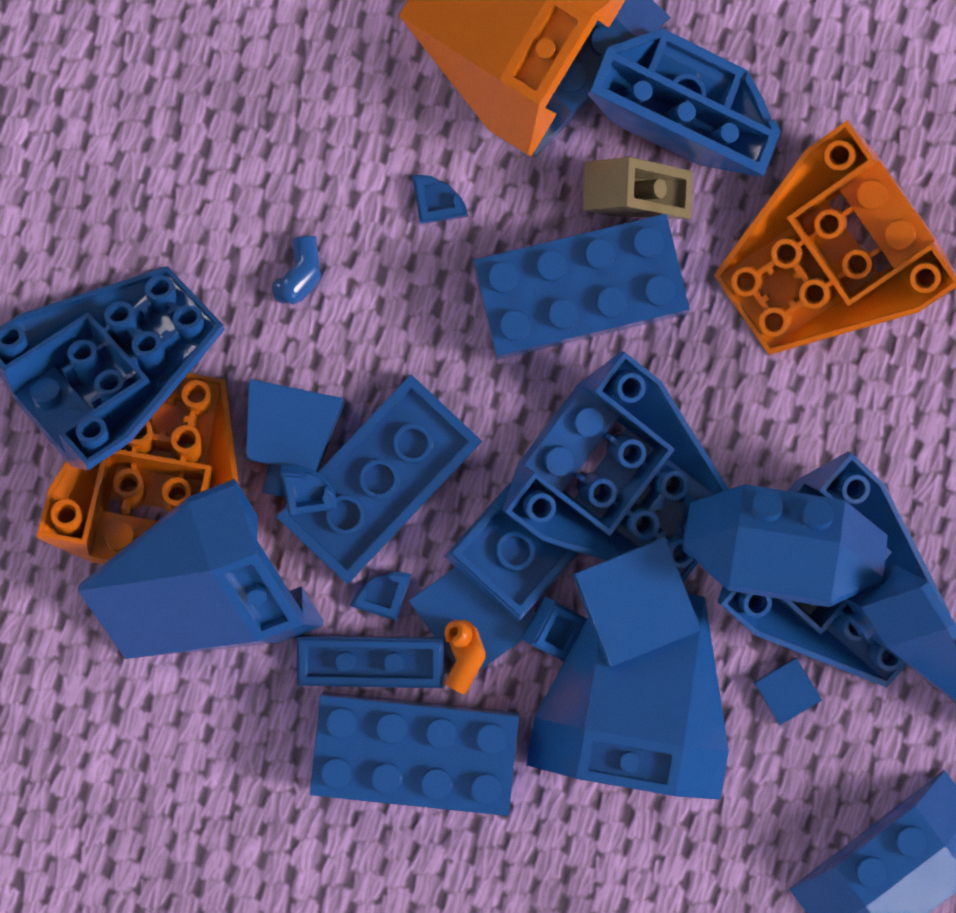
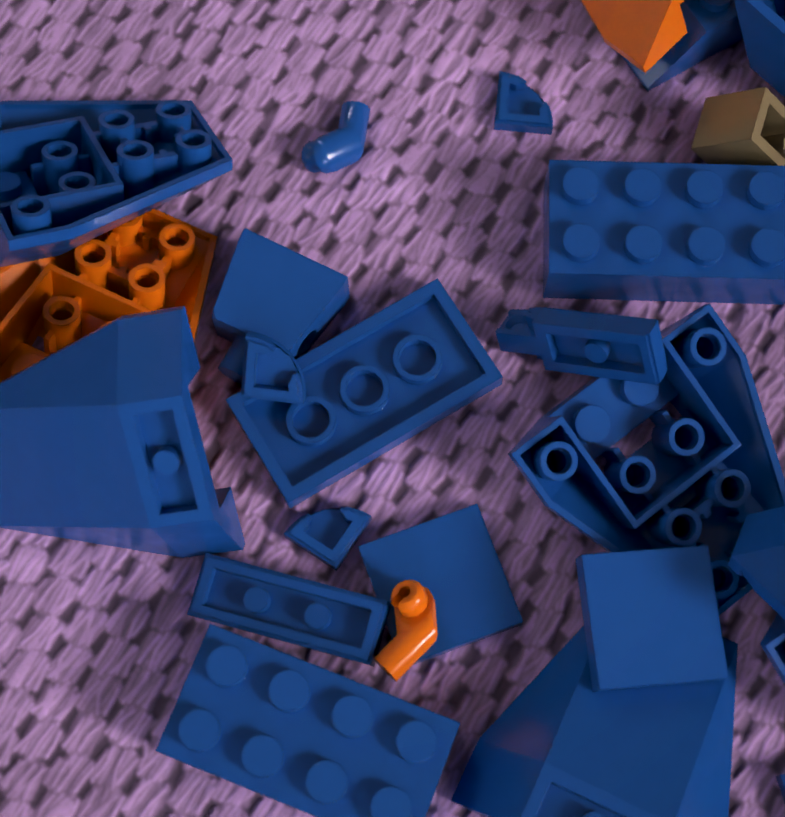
camera: 15 degrees right, 15 degrees down
blue tile [444,483,579,622] -> none
blue tile [522,596,587,662] -> none
none -> blue hinge [495,307,669,385]

